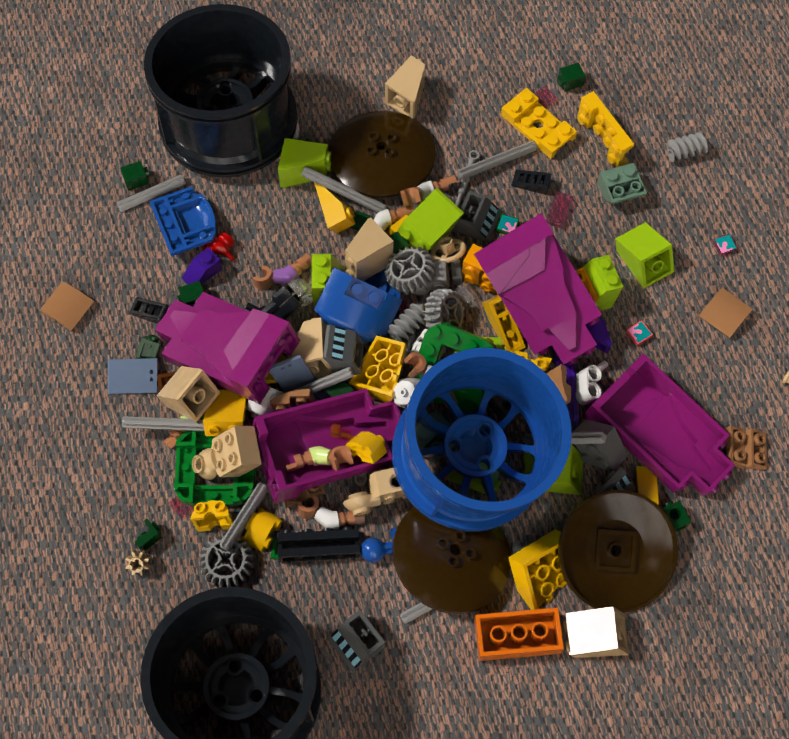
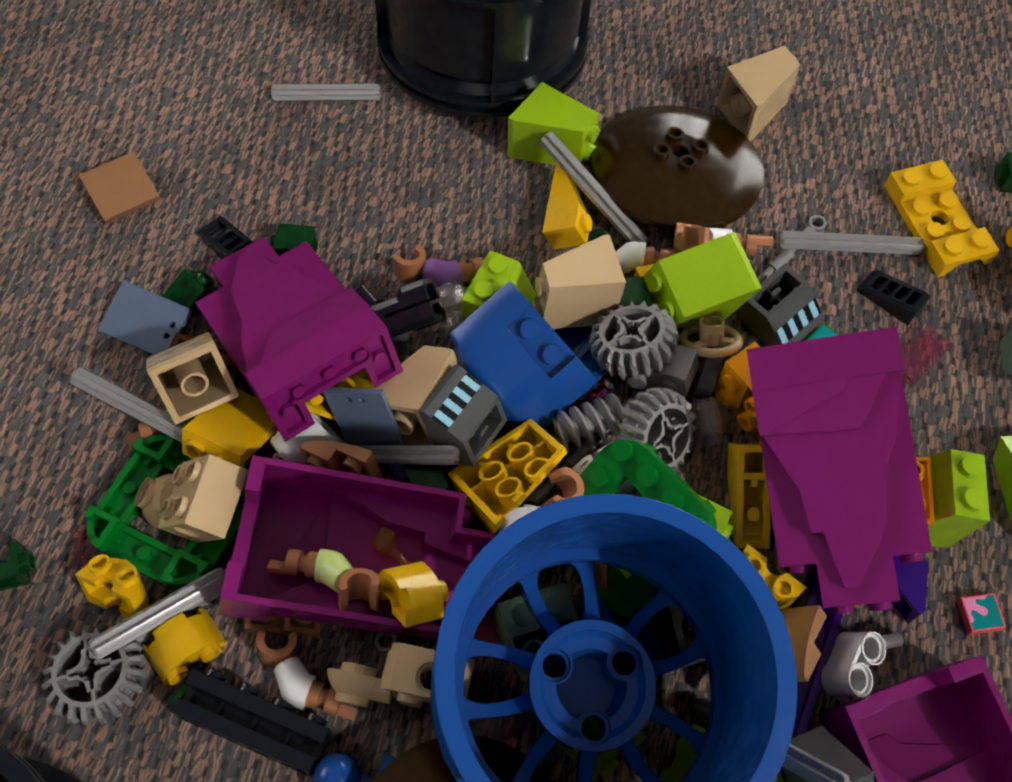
camera: 25 degrees right, 5 degrees down
dark green brick [120,161,150,191] -> none
blue slope [149,187,216,256] -> none
dark purple slope [182,247,222,285] -> none
red animal [203,232,235,261] -> none
clear pink tile [534,86,557,108] -> none

